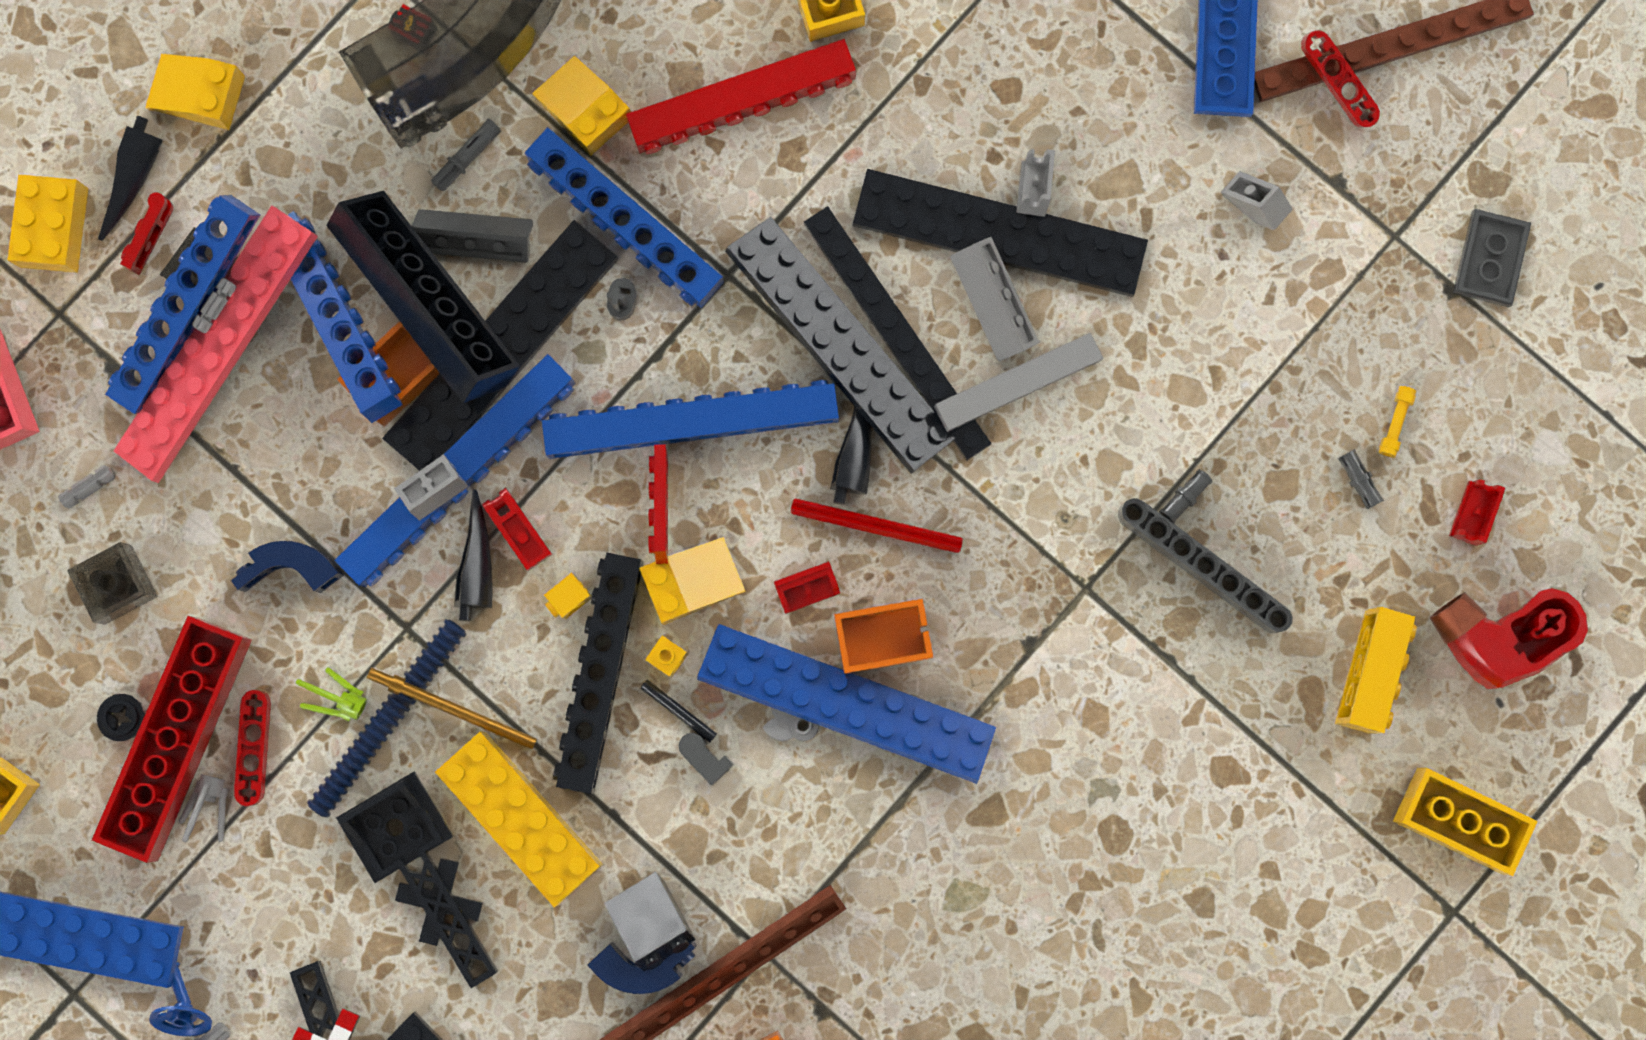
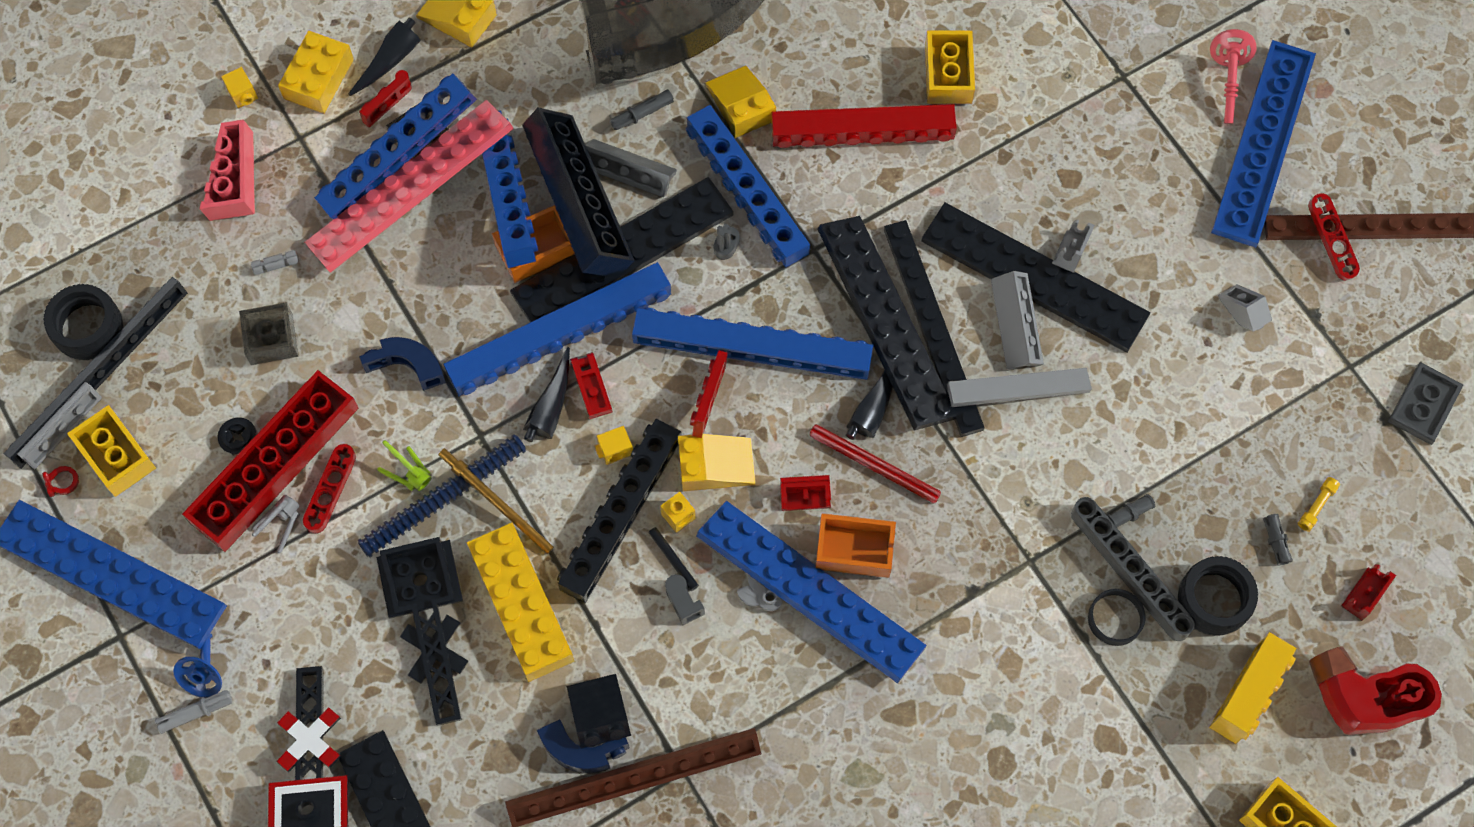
camera: 15 degrees right, 15 degrees down
light grey axle [192,278,236,333] -> none
light grey hinge [394,454,468,521] -> none
none -> black tyre [1088,589,1146,646]
none -> black tyre [1178,556,1258,636]

